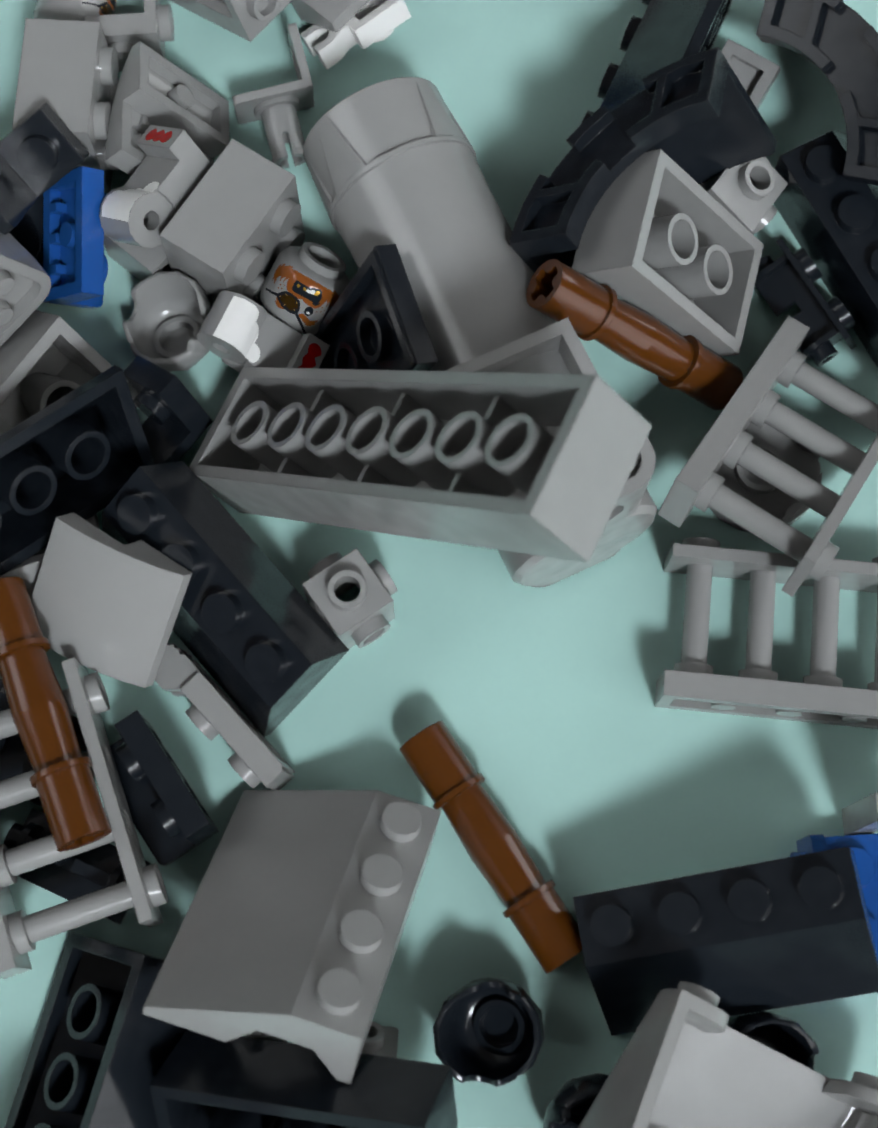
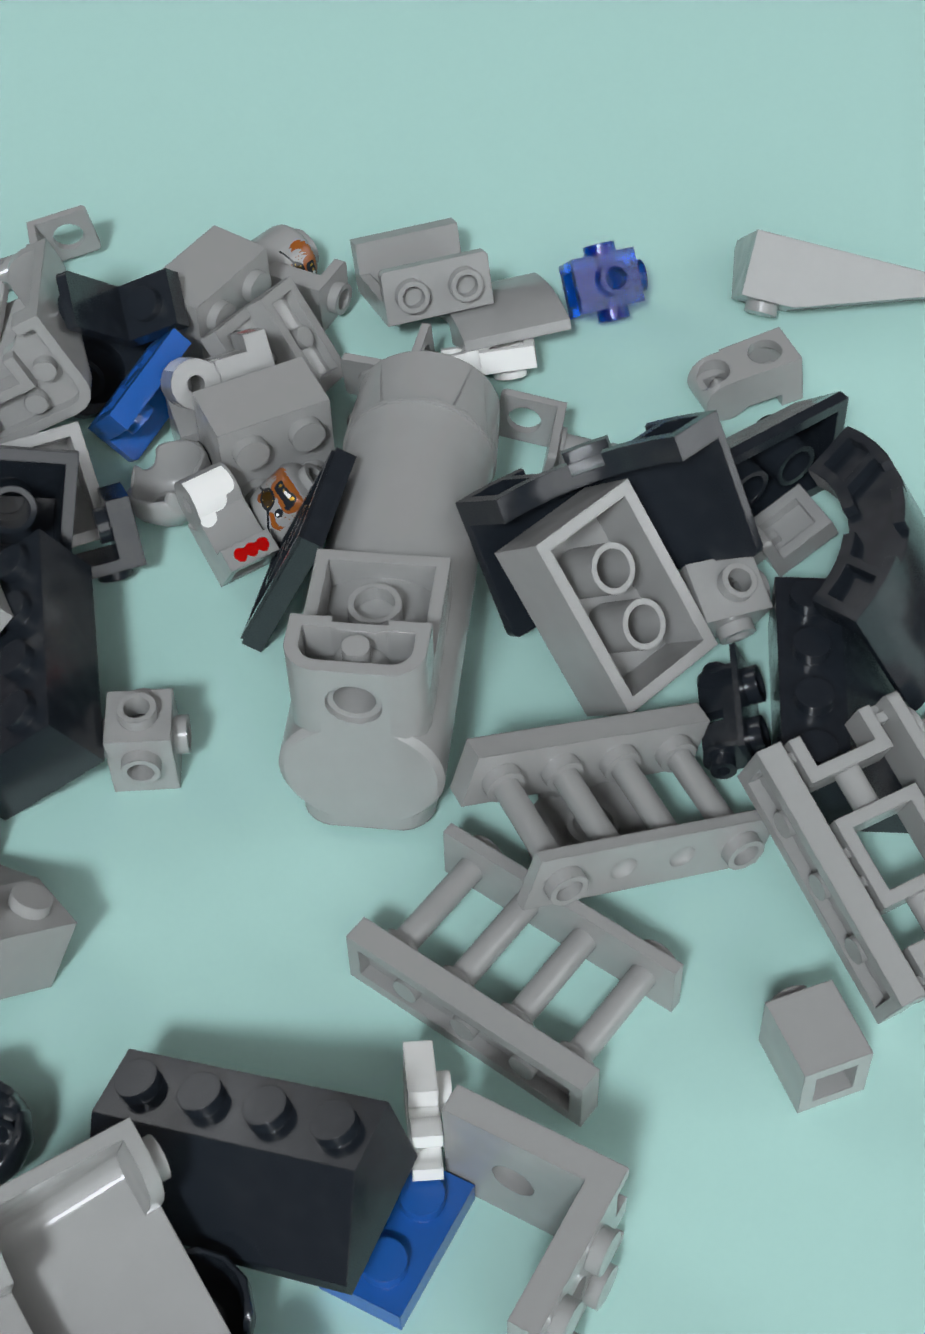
camera: 35 degrees right, 25 degrees down
light grey brick [189,367,652,563] -> none
reddish brown piece [399,721,582,974] -> none
reddish brown piece [526,259,743,410] -> none
none -> white plate [403,1040,452,1182]
none -> light grey bracket [499,389,617,472]

